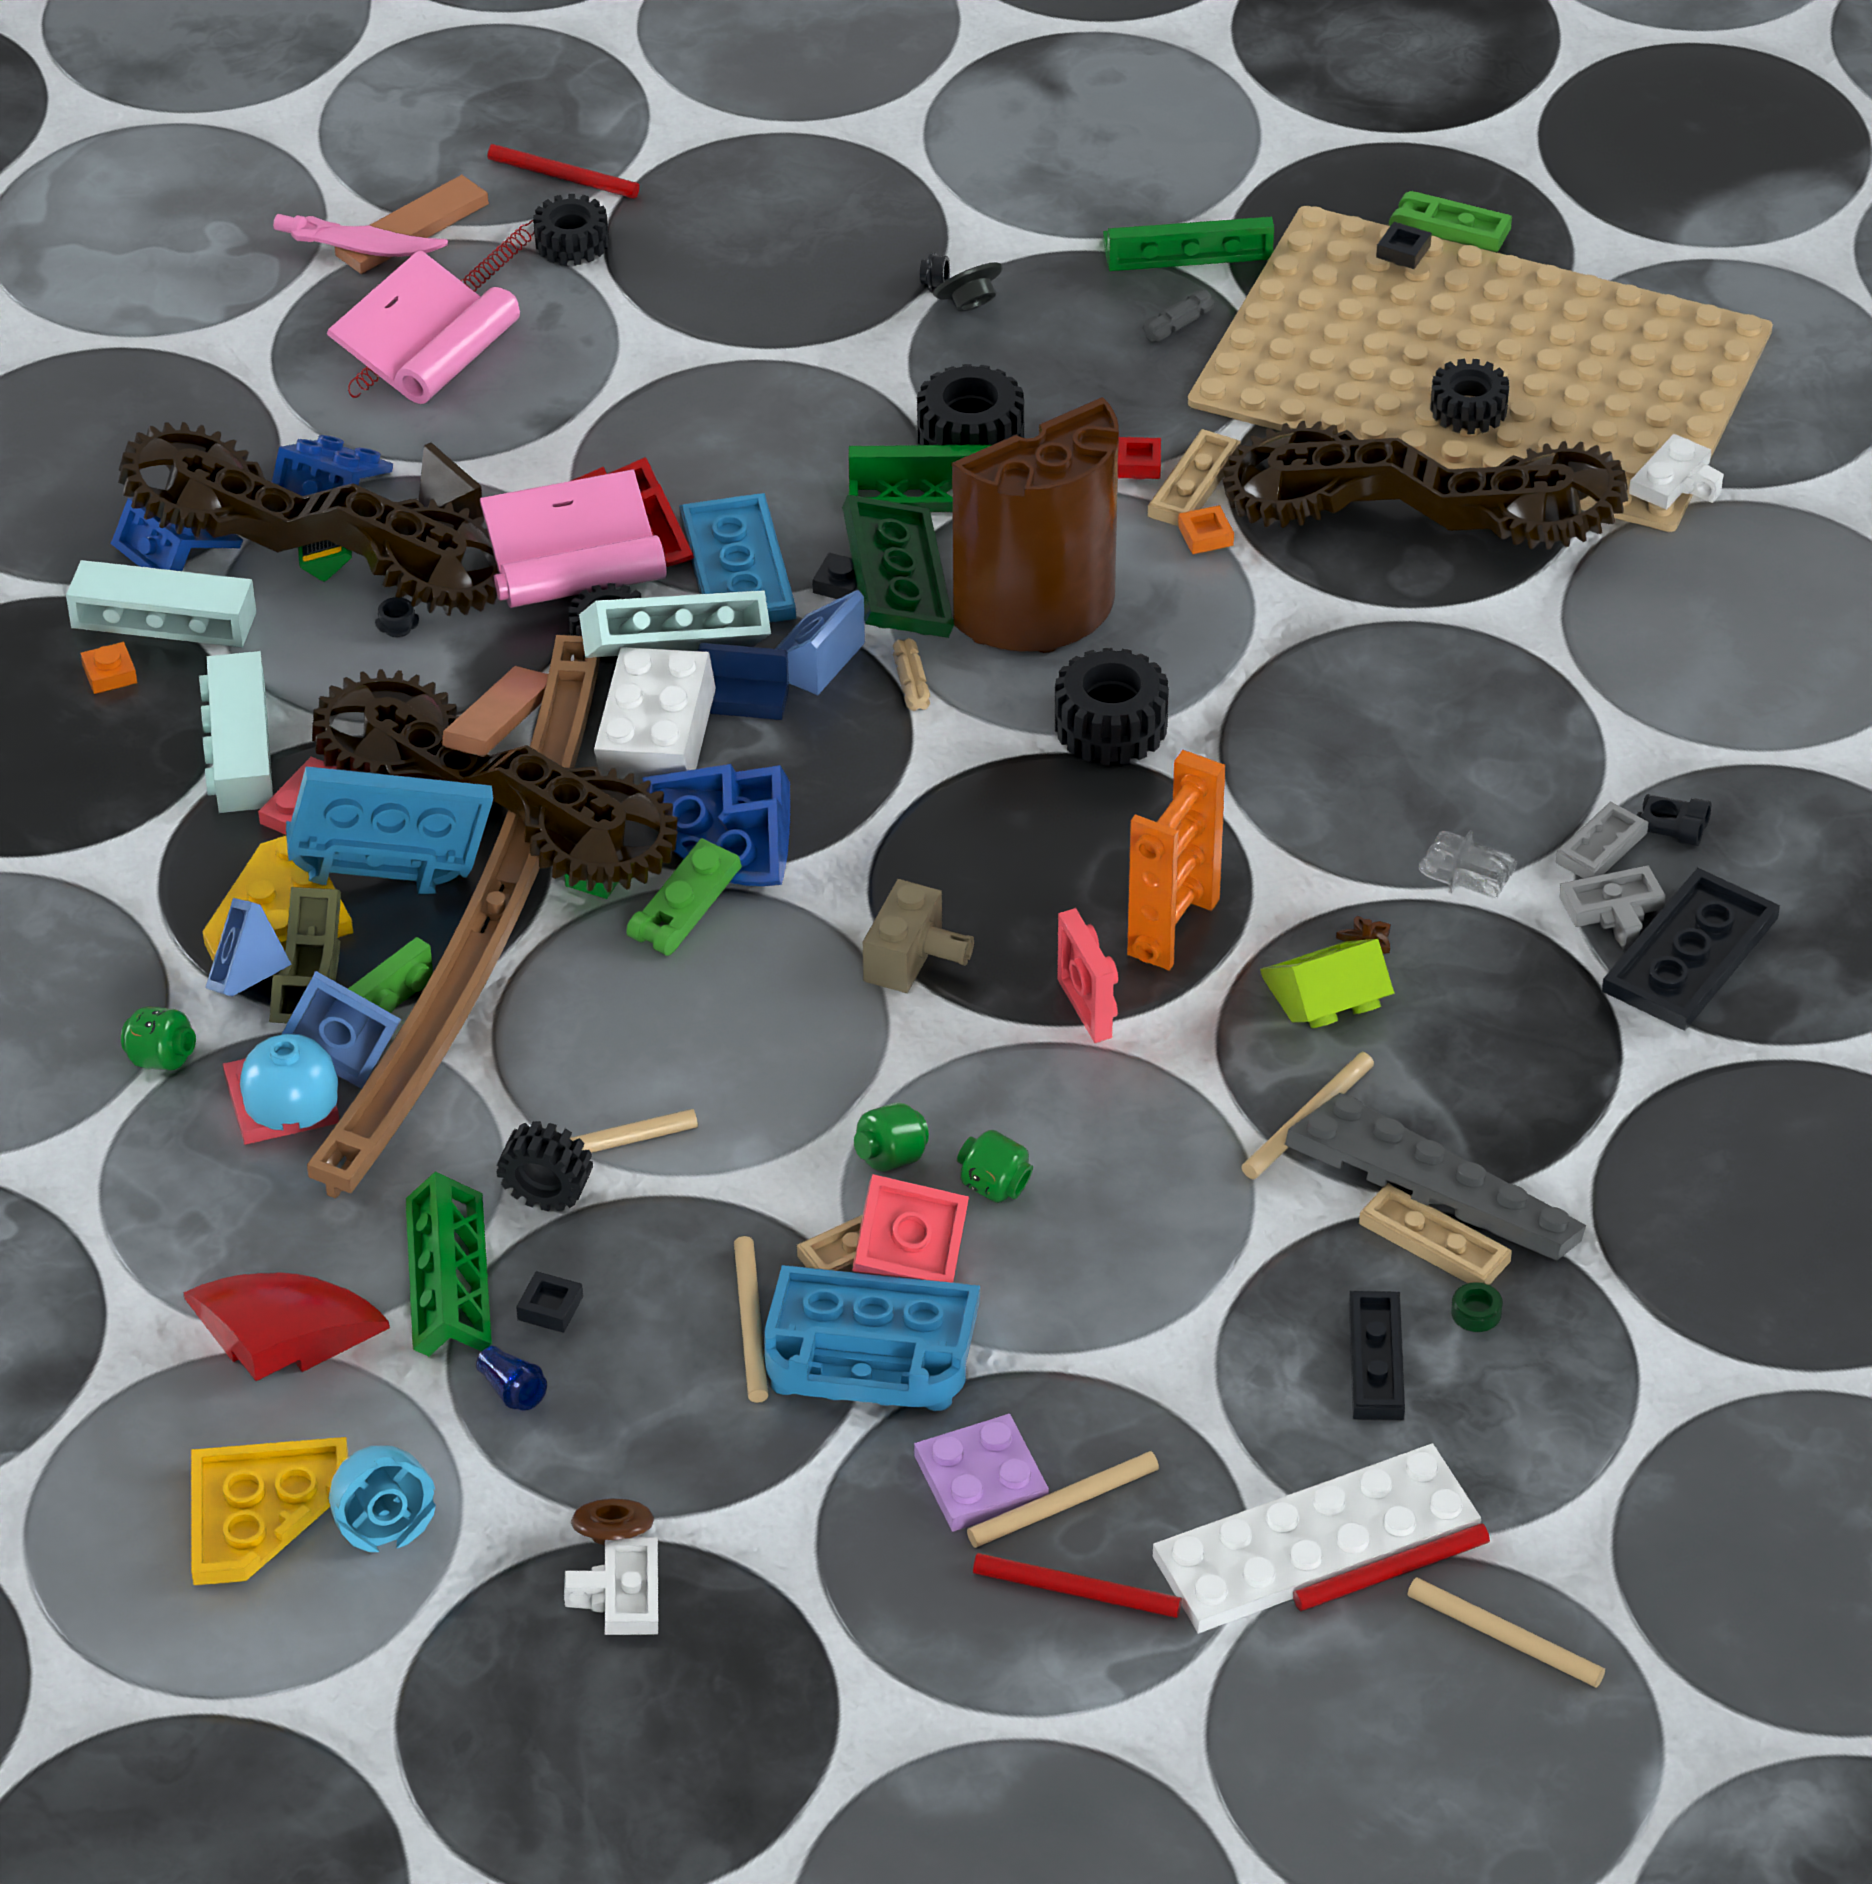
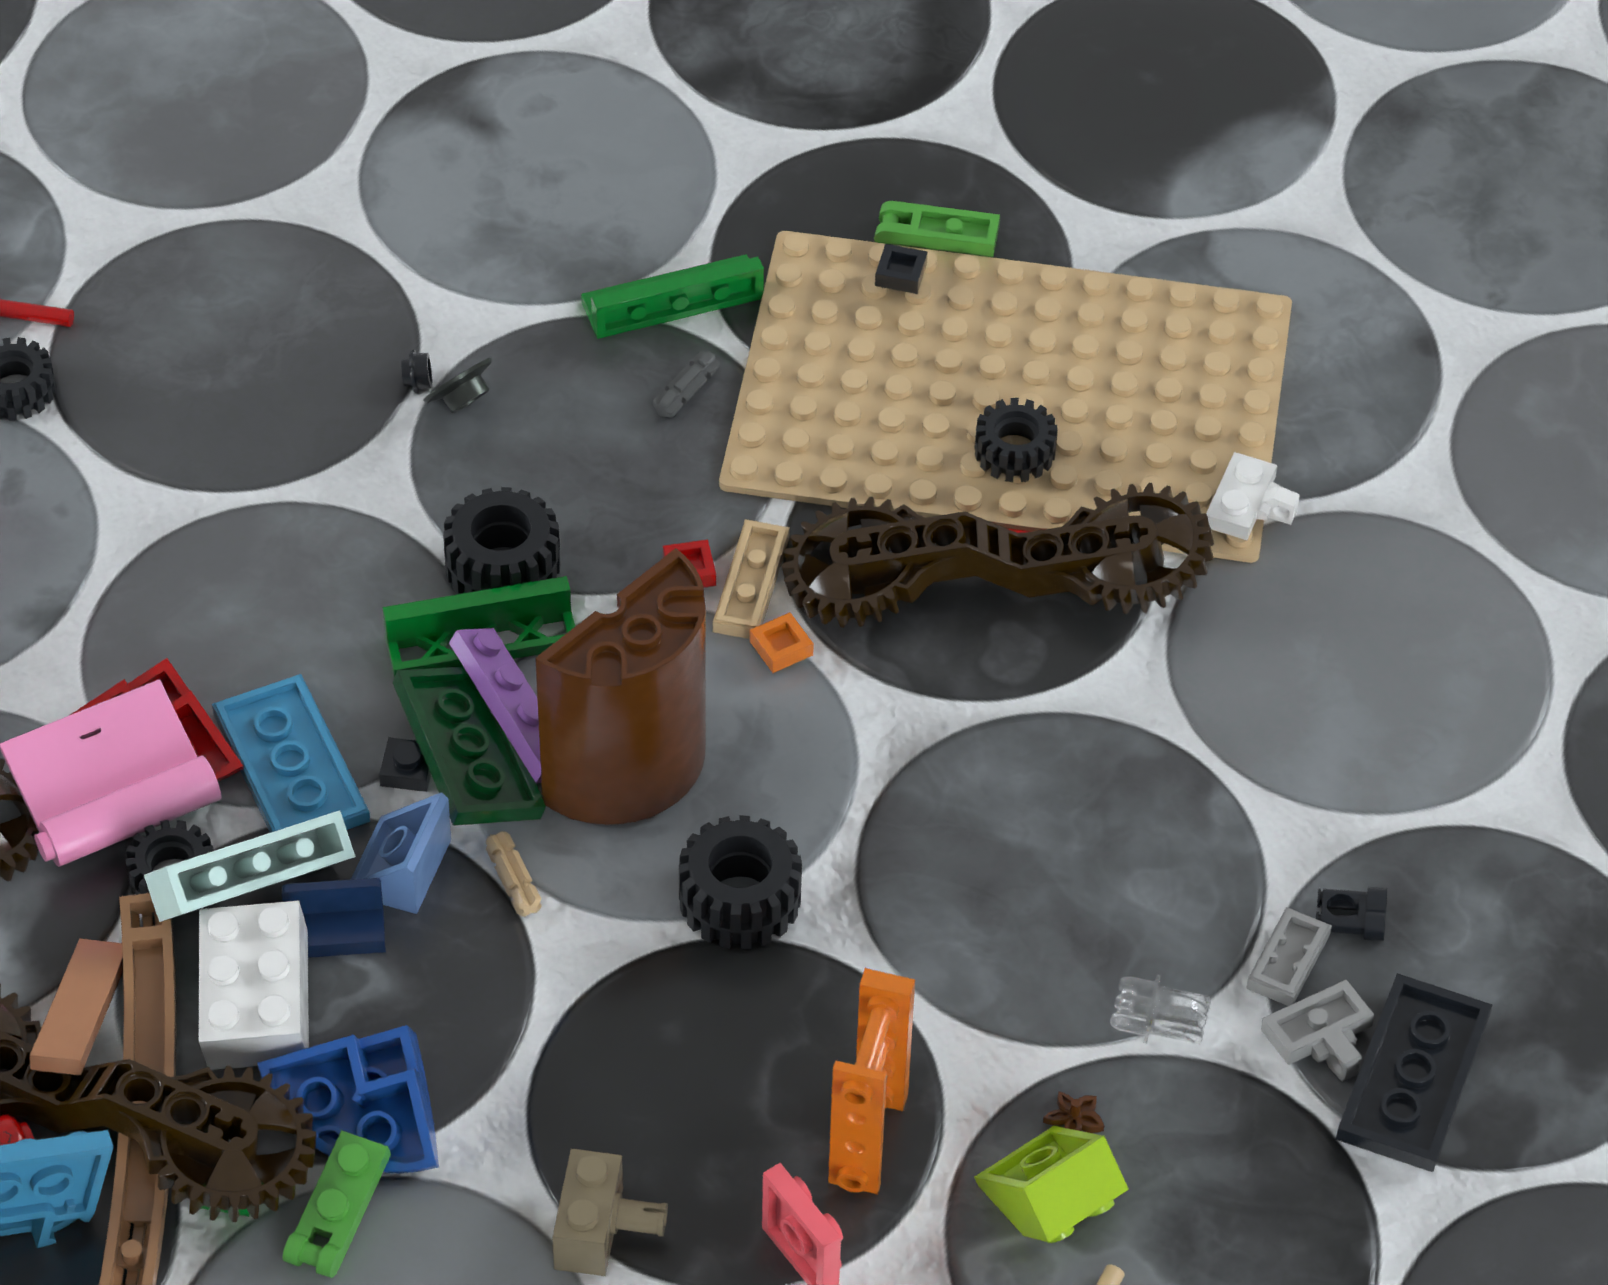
camera: 15 degrees left, 5 degrees up
none -> medium lavender plate [449,628,541,783]

